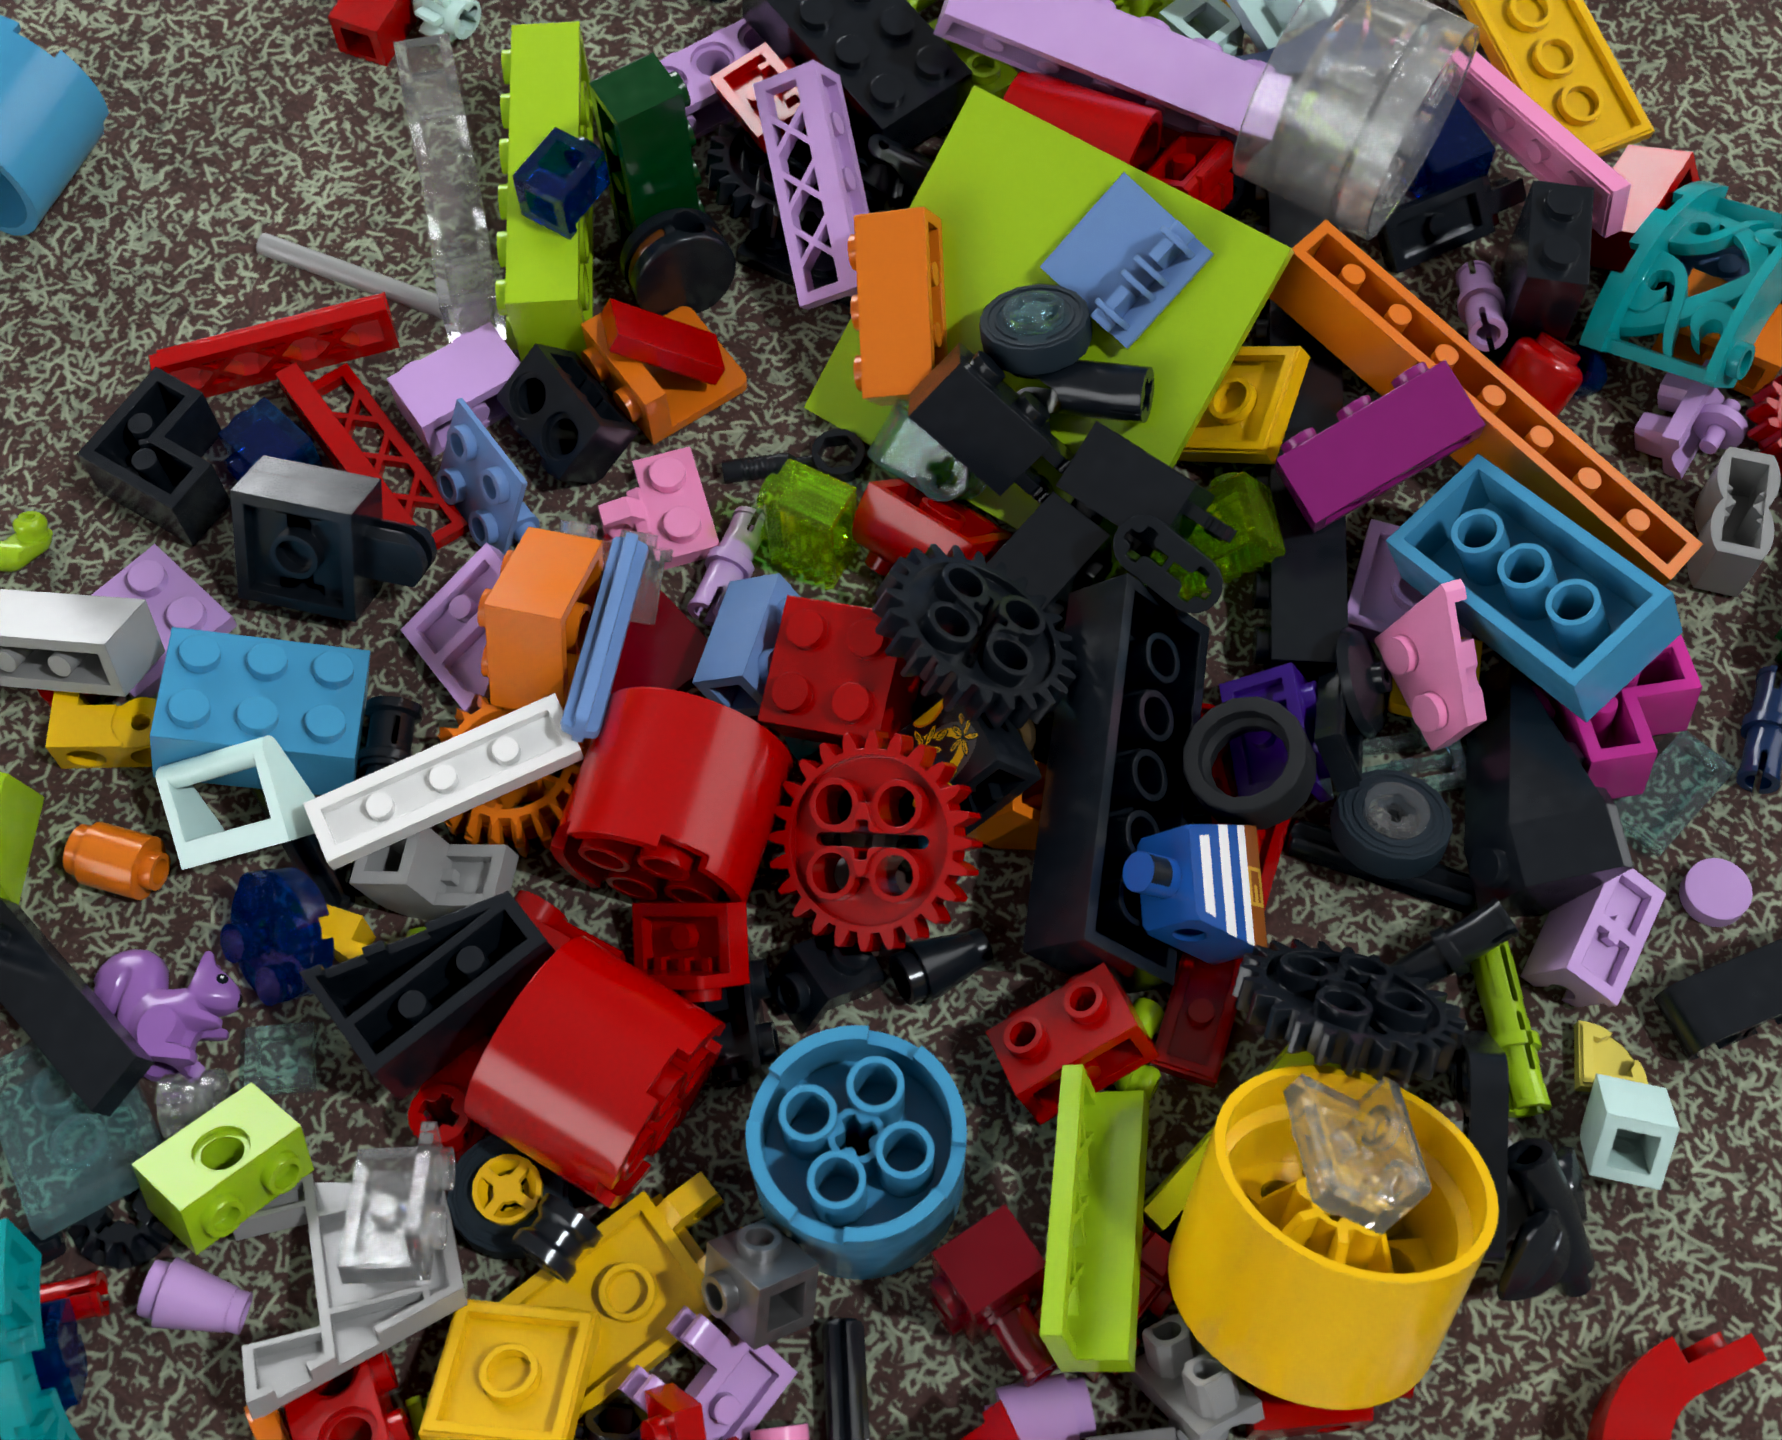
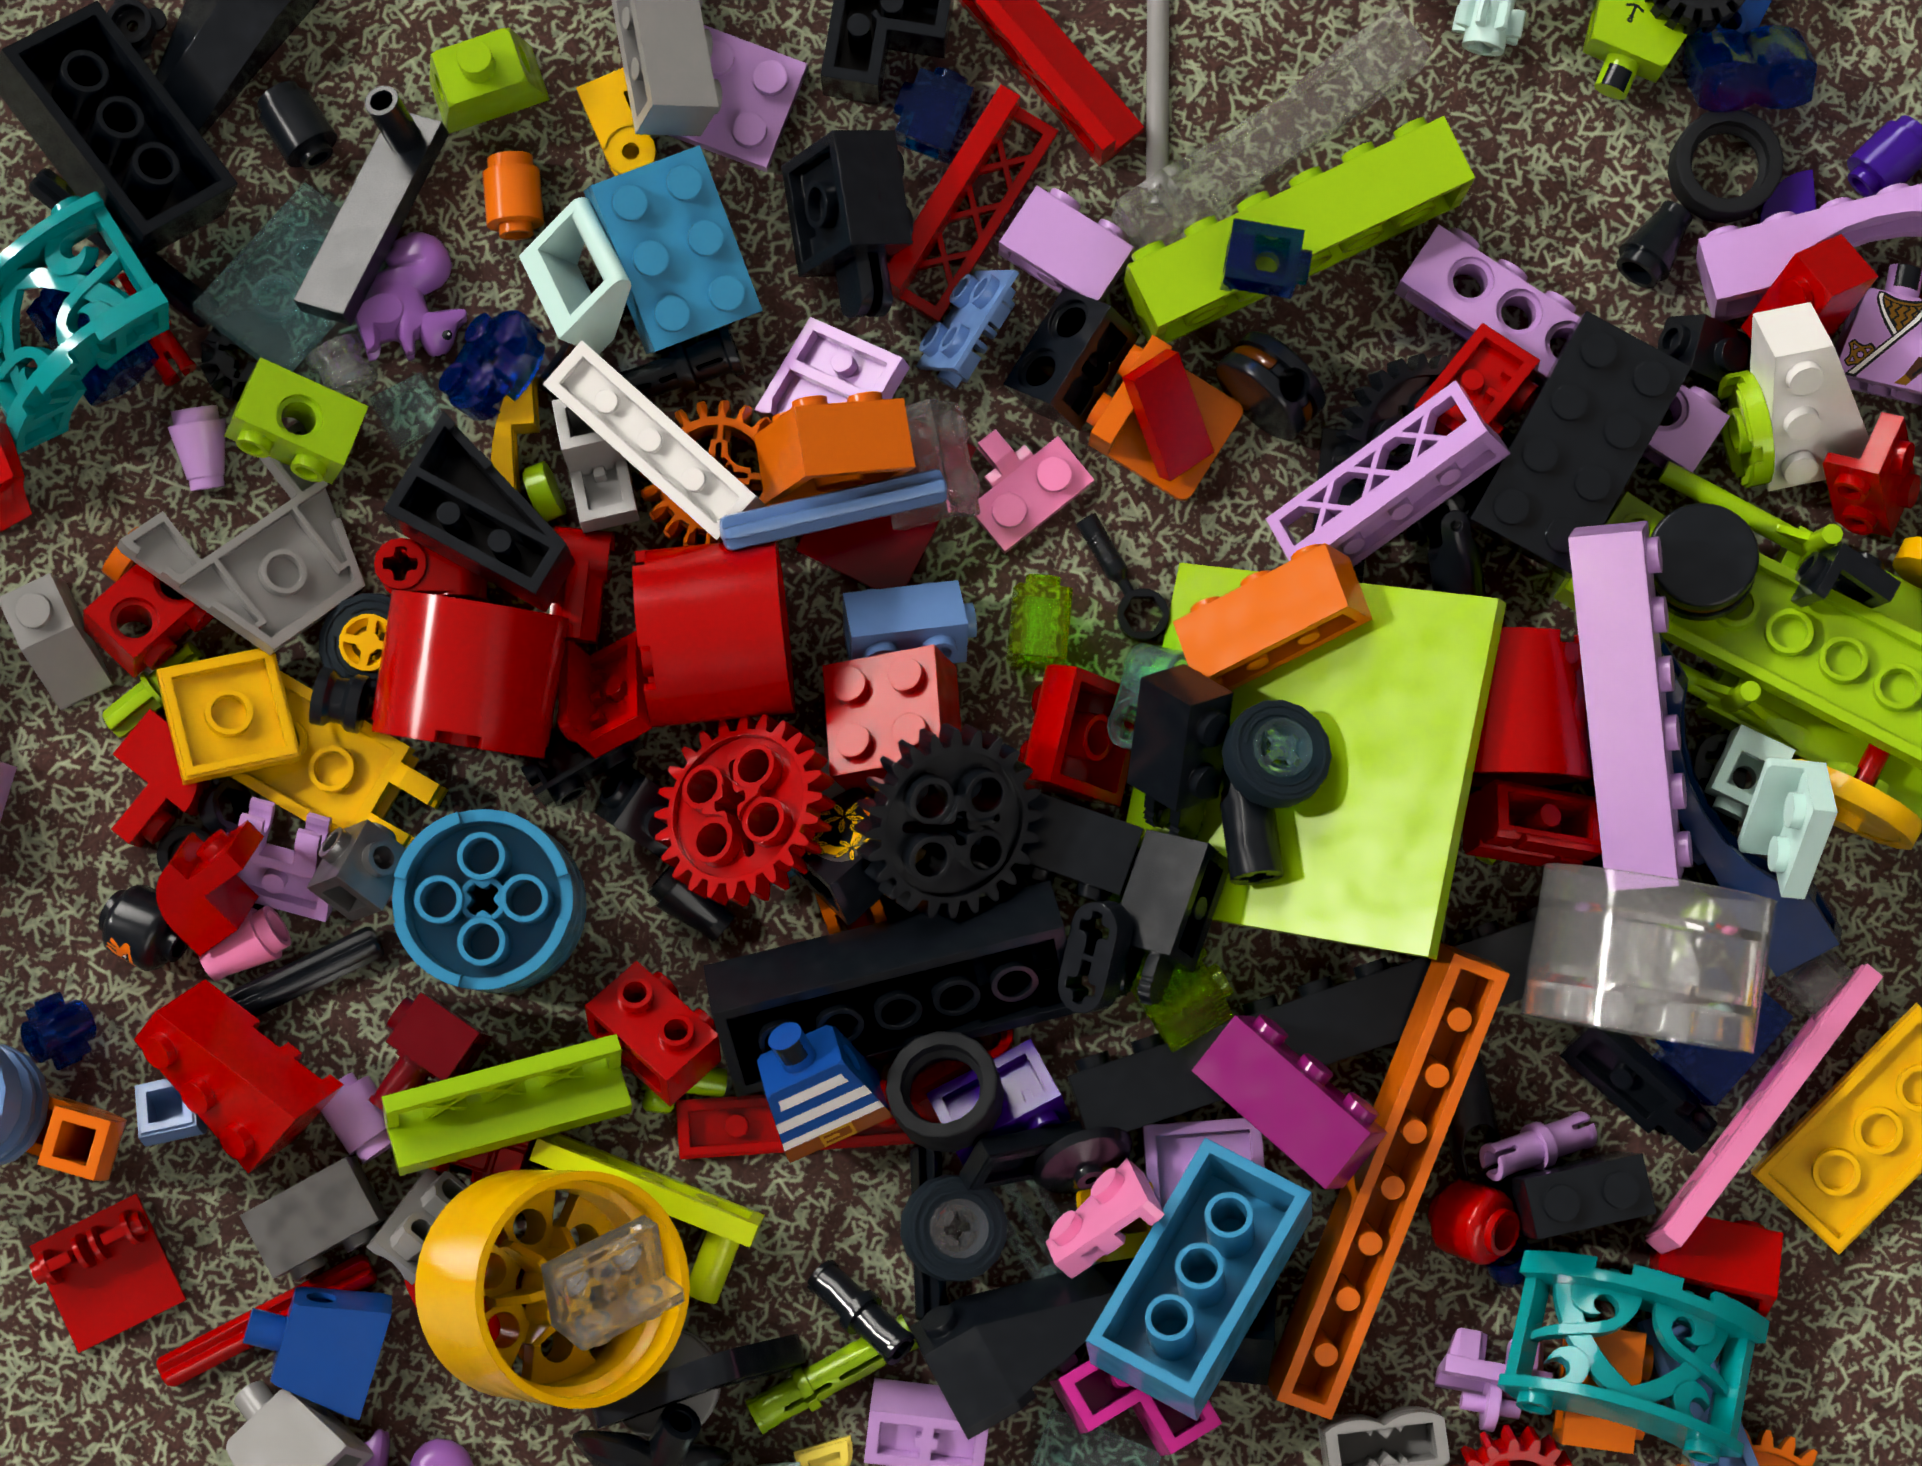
camera: 65 degrees right, 20 degrees up
clear bracket [337,1121,456,1284] -> none
dark green brick [588,52,705,244] -> none
lavender pin [687,506,771,626] -> none
medium blue hinge [1040,172,1214,349] -> none
yellow tile [1178,346,1310,464] -> none
black gear [1232,939,1467,1082] -> none

